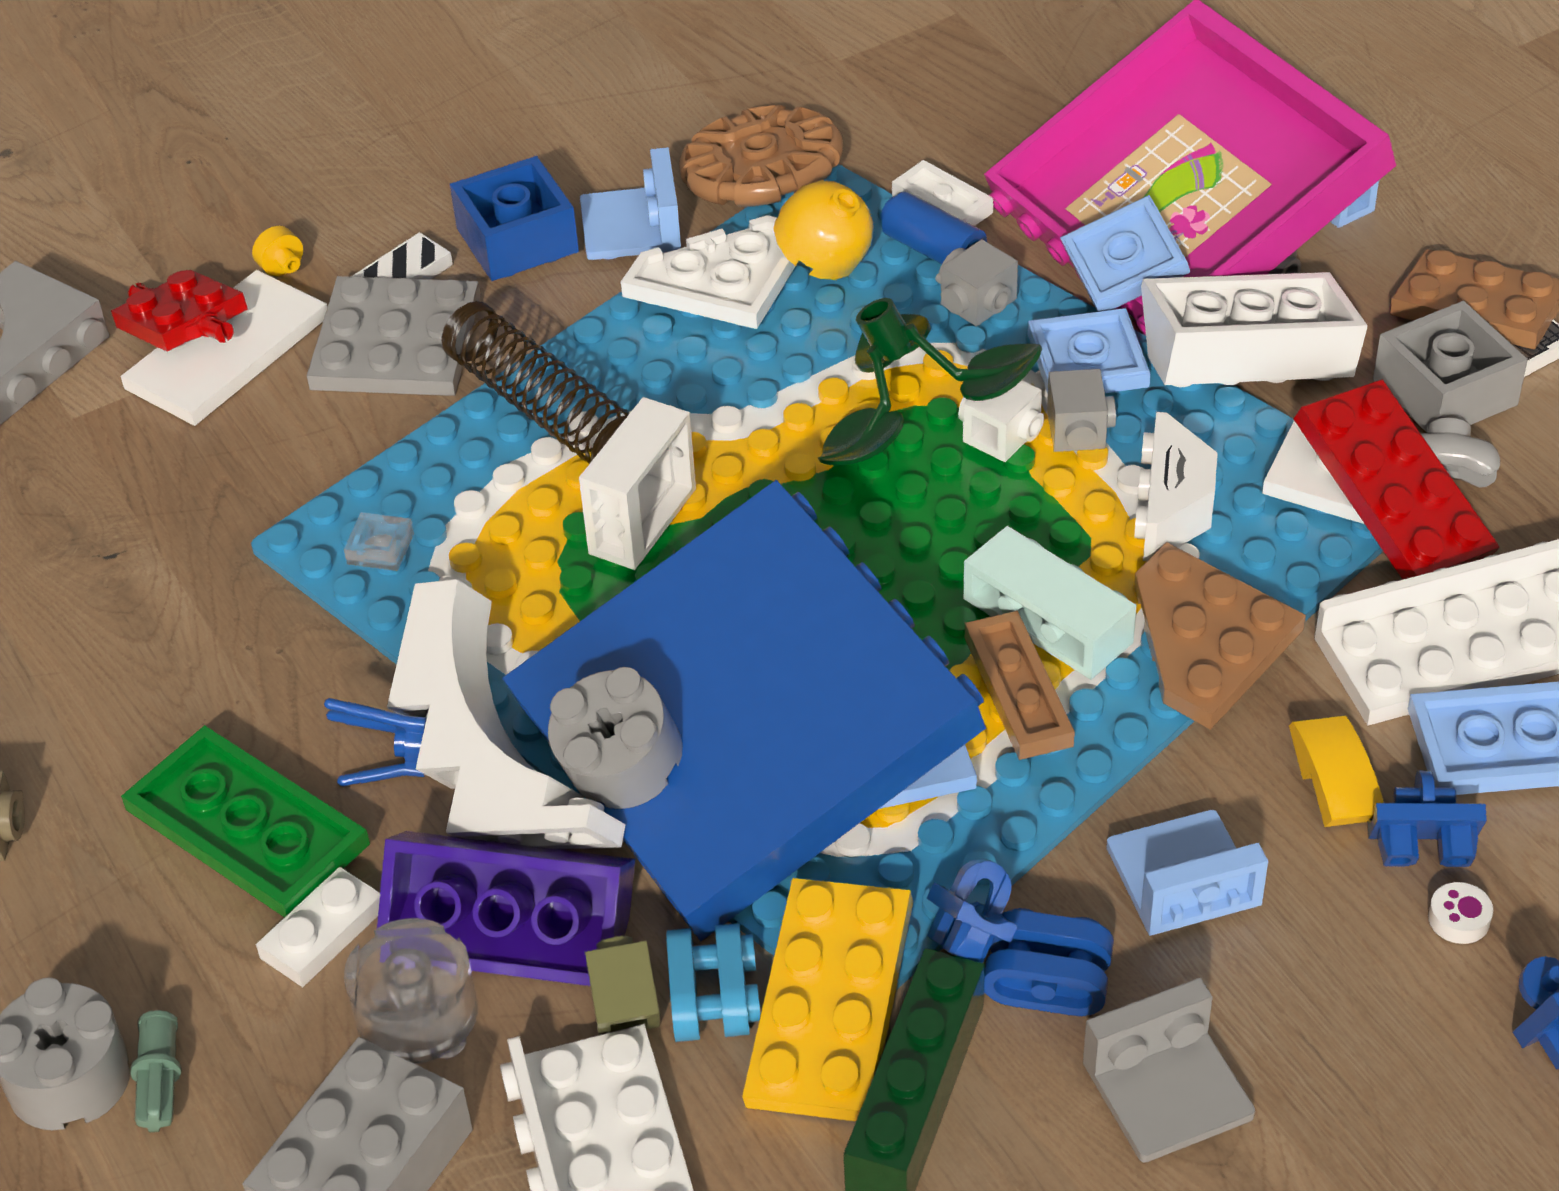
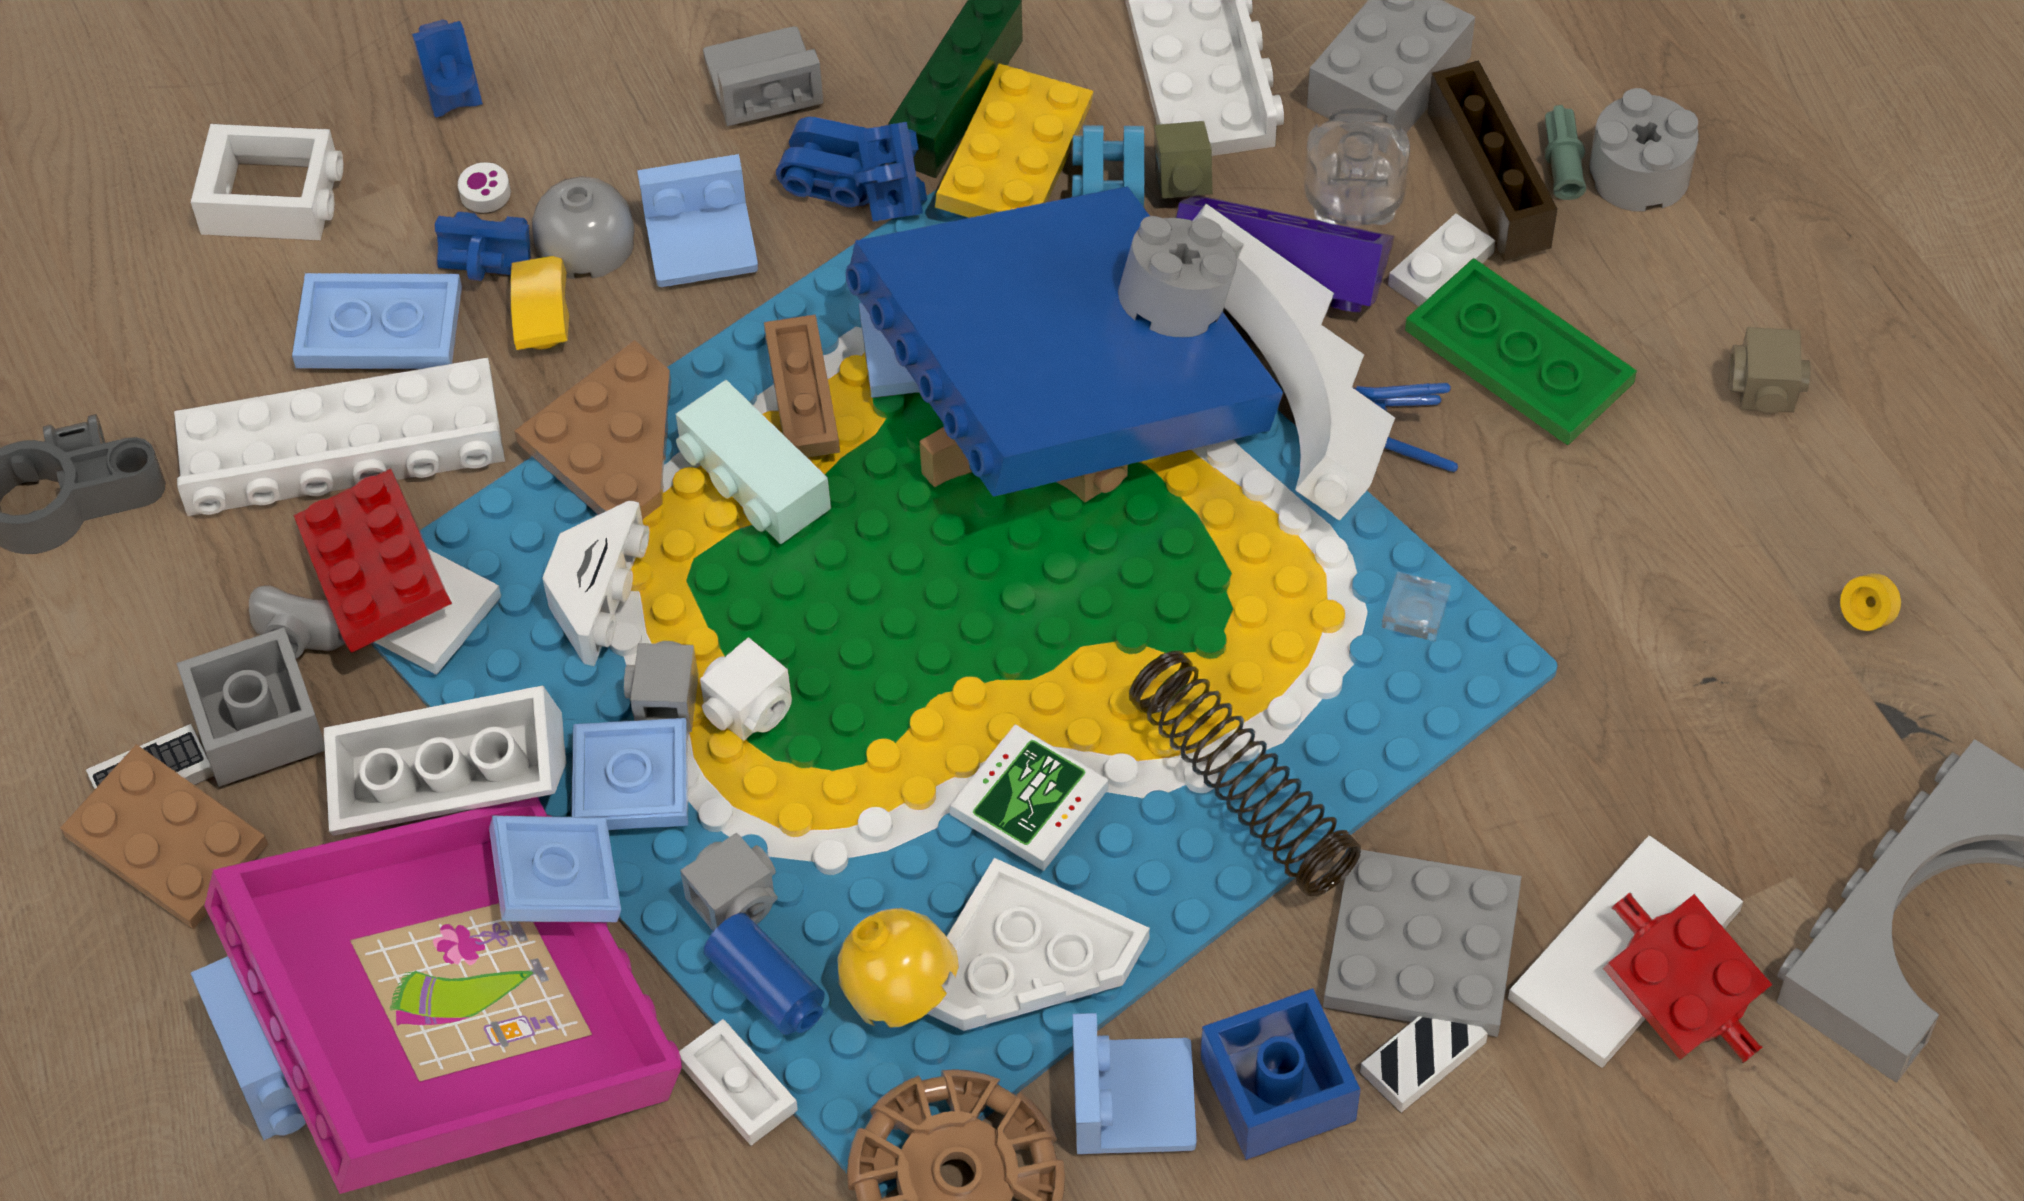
camera: 175 degrees left, 10 degrees up
yellow tile [252,226,303,276] -> none
white window [579,397,696,570] -> none
dark green plant [818,298,1043,465] -> none
none -> light grey cylinder [532,176,635,279]
none -> tile [950,724,1109,871]
none -> dark brown brick [1427,60,1558,261]

